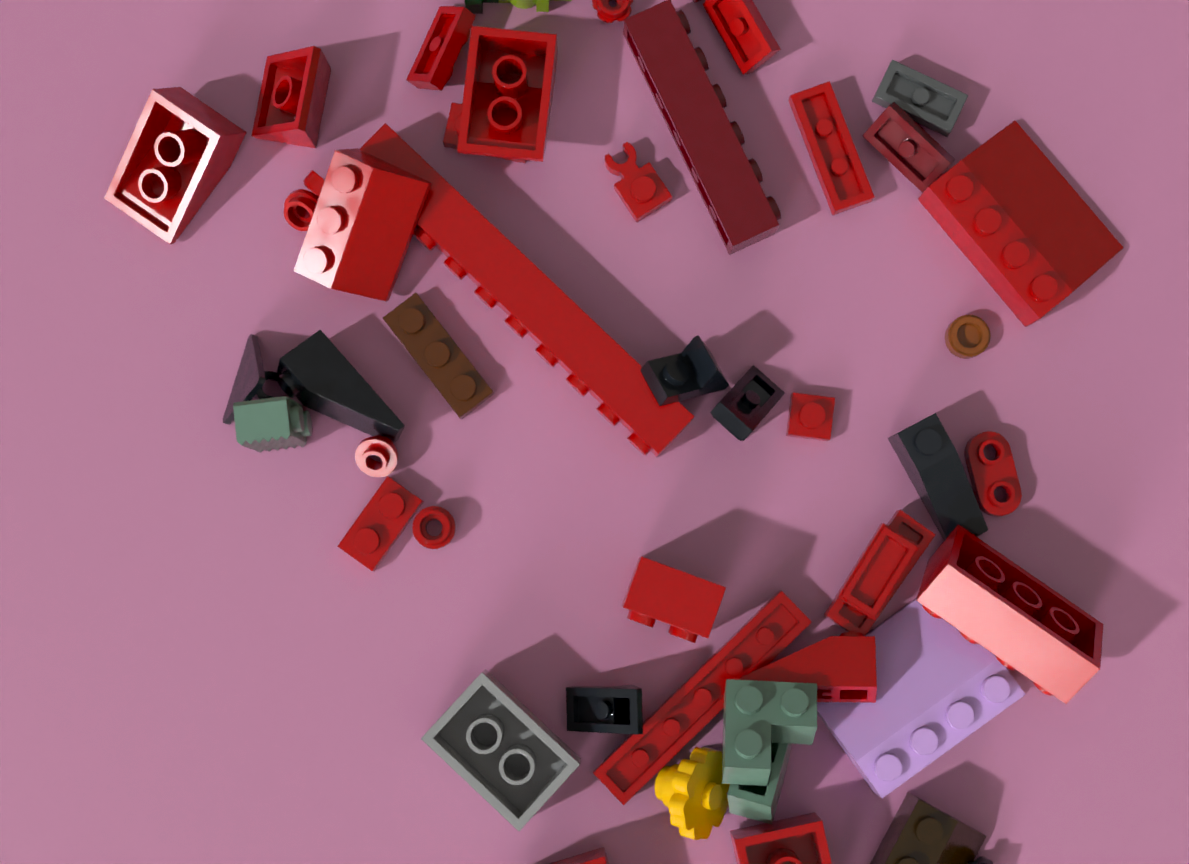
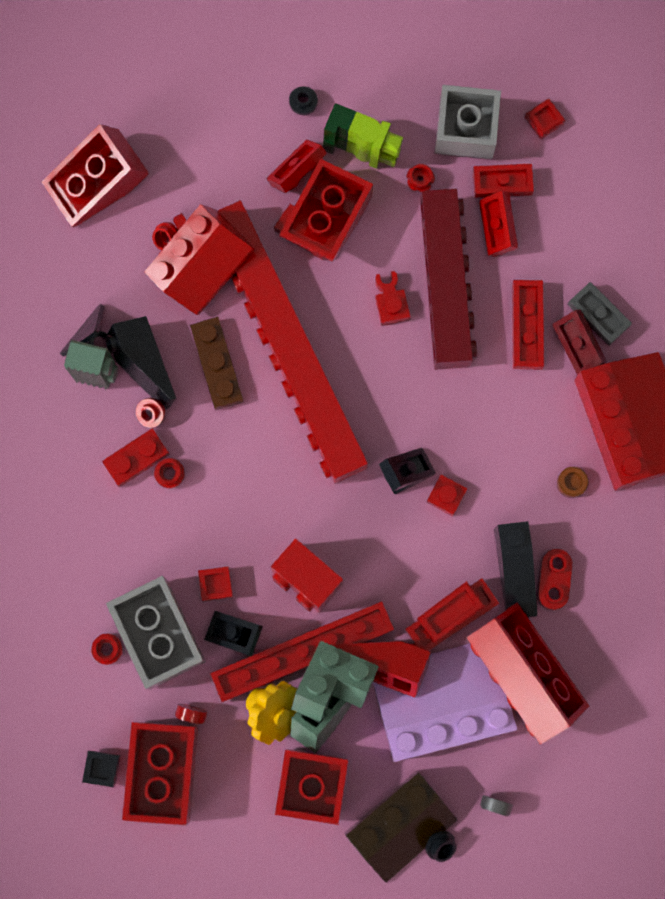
camera: 20 degrees right, 5 degrees down
red slope [251,46,331,148] -> none
black slope [640,335,729,406] -> none
none -> red plate [91,634,123,665]
none -> red tile [175,704,208,724]
none -> red plate [198,566,233,602]
none -> flat silver tile [480,795,513,817]

